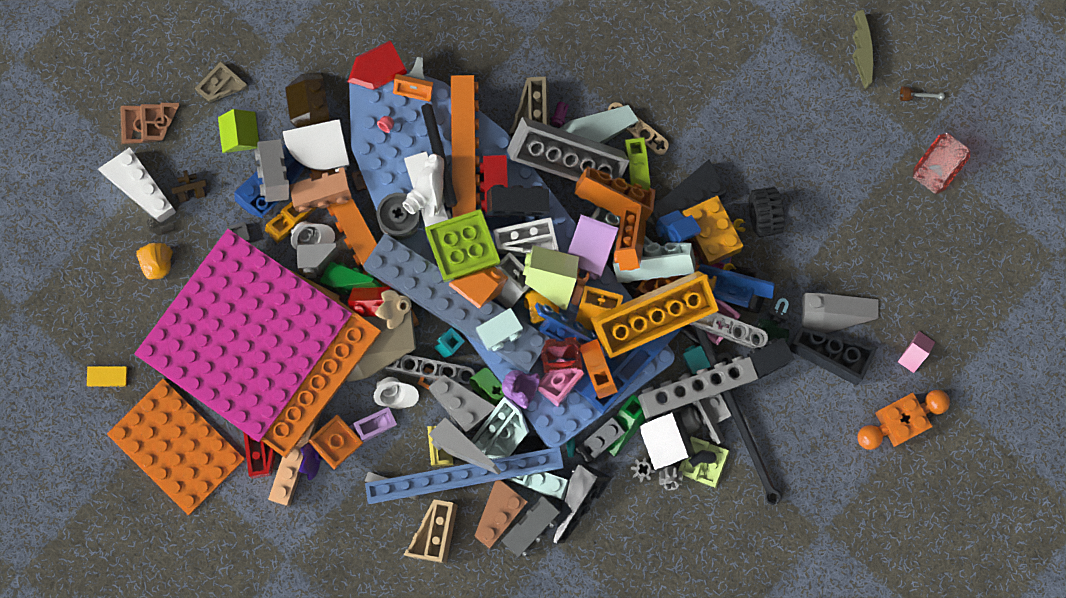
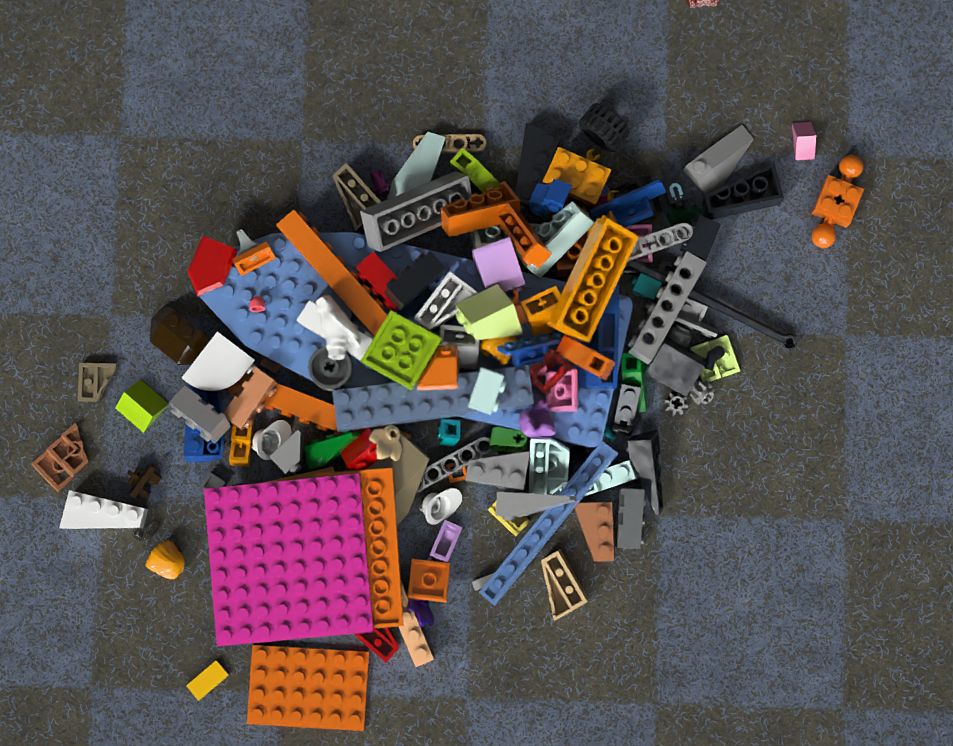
camera: 35 degrees left, 5 degrees up
black axle [421,103,457,208] -> none

